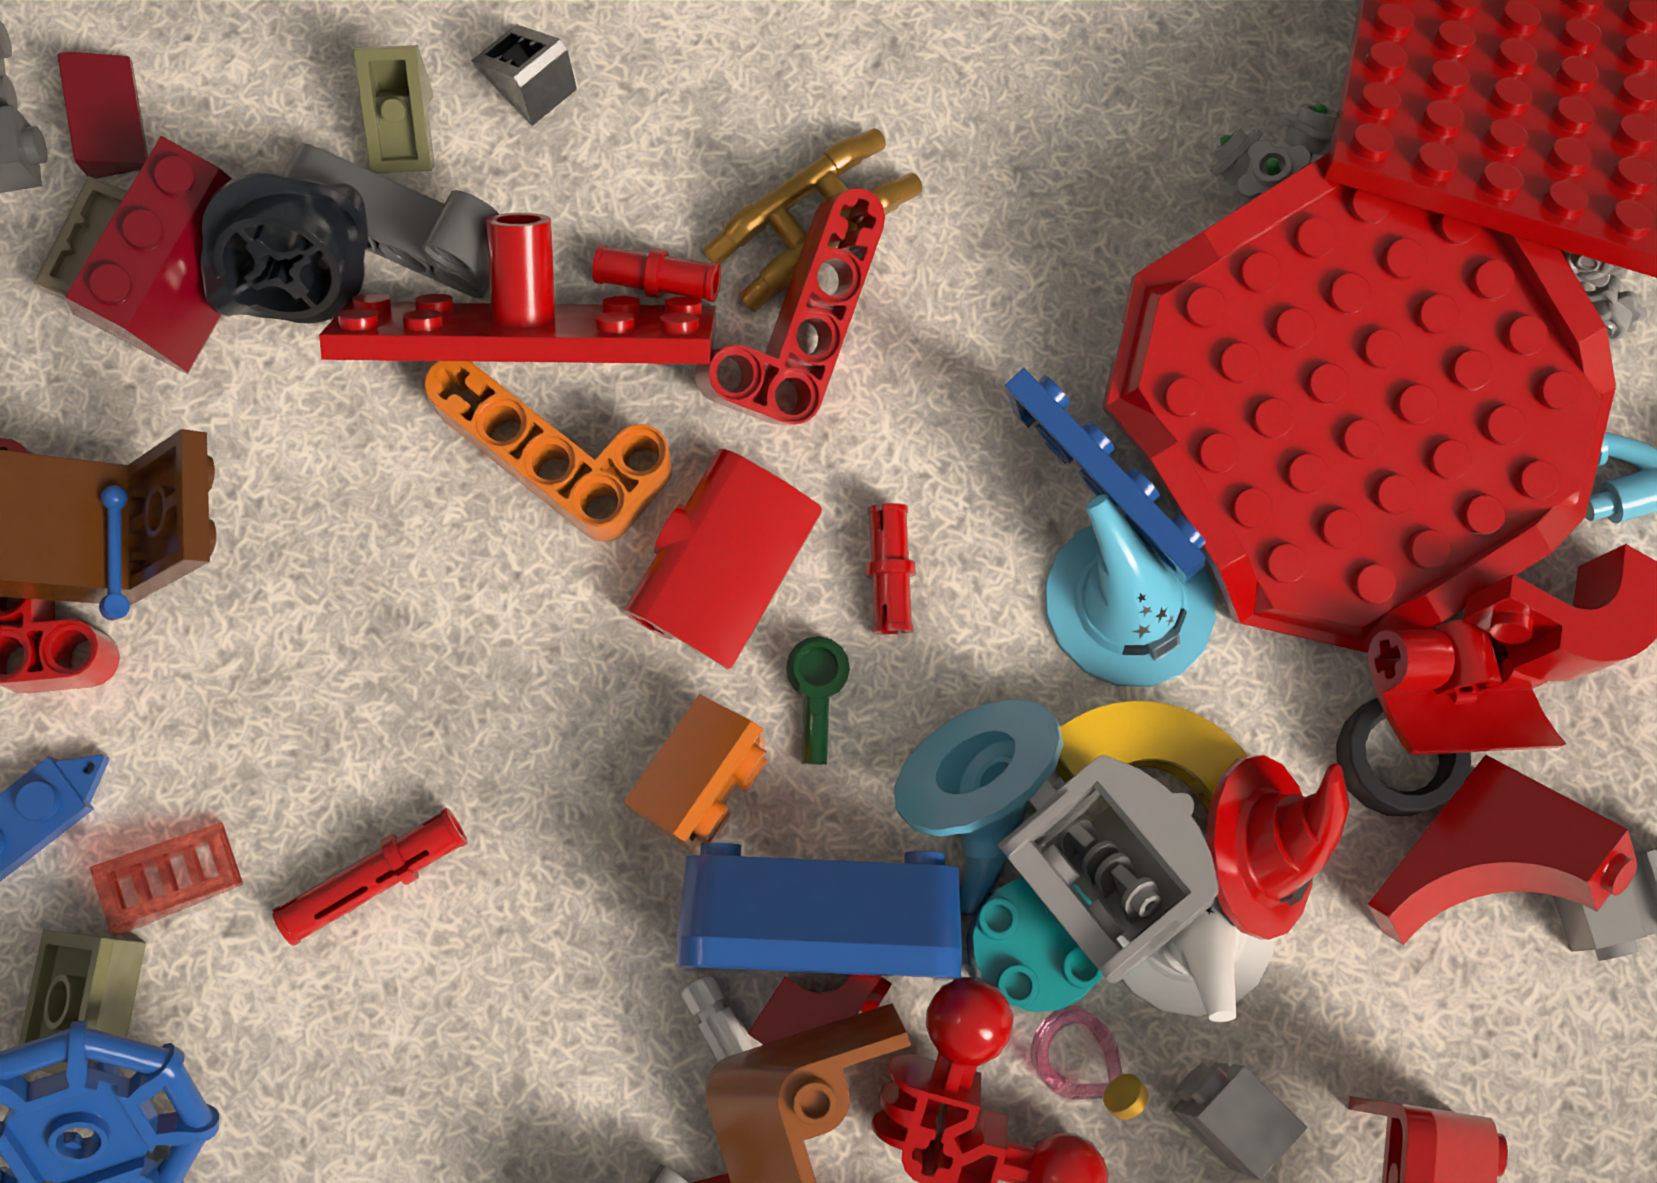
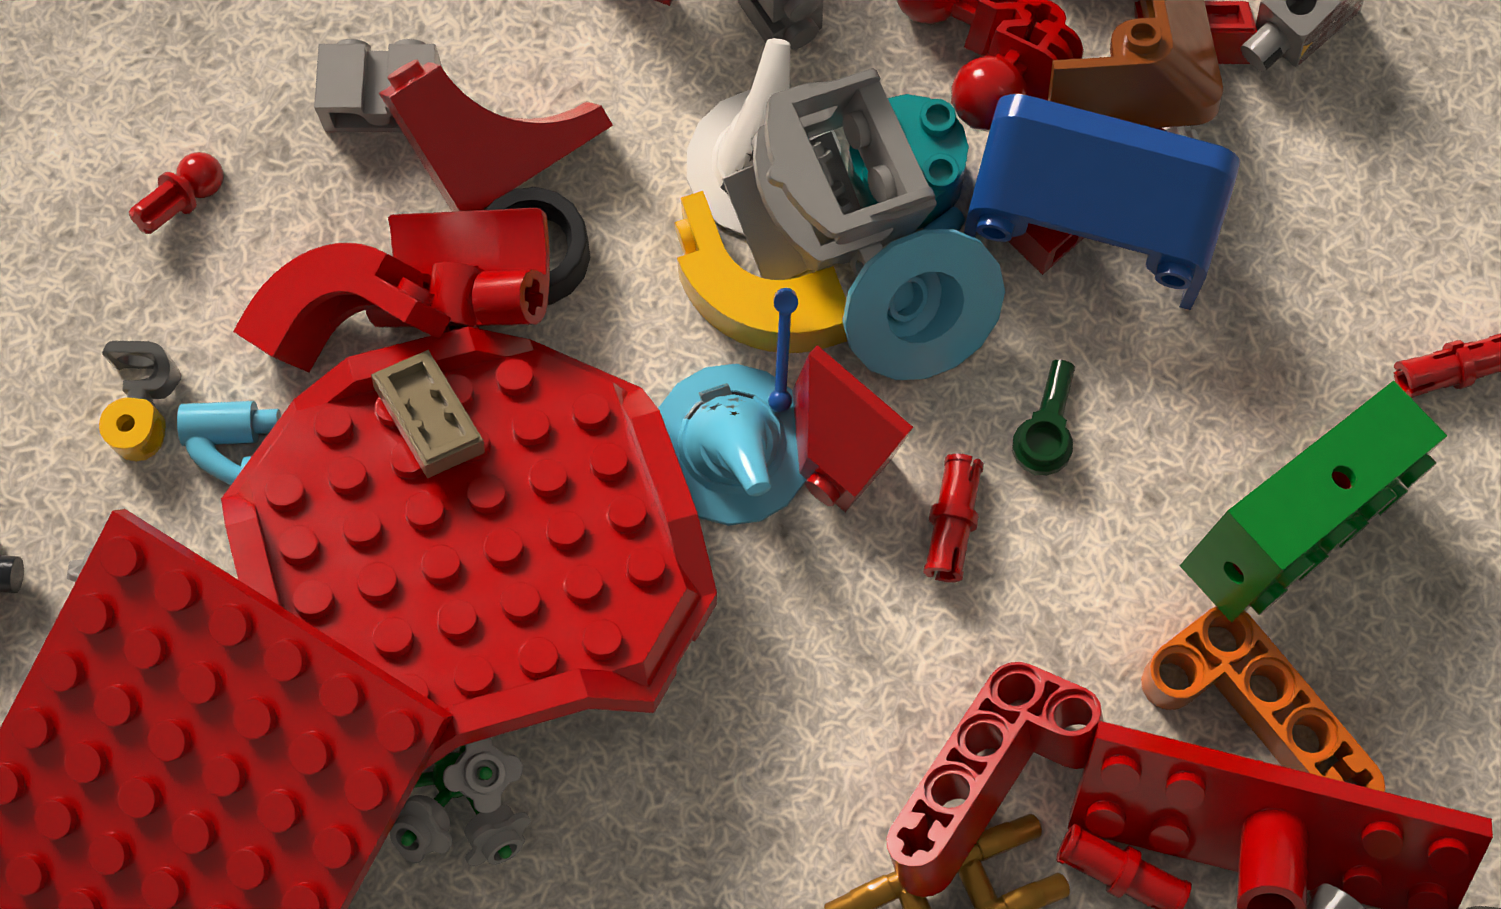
camera: 160 degrees left, 5 degrees down
red panel [623,449,822,670] -> none
orange slope [623,694,768,852] -> none
blue wing [1005,368,1206,583] -> none
clear pink piece [1030,1006,1149,1120] -> none
red piece [1206,755,1350,940] -> none
none -> dark tan plate [371,350,485,478]
none -> blue hinge [768,288,798,413]
none -> red slope [792,345,913,513]
none -> green brick [1179,380,1447,623]

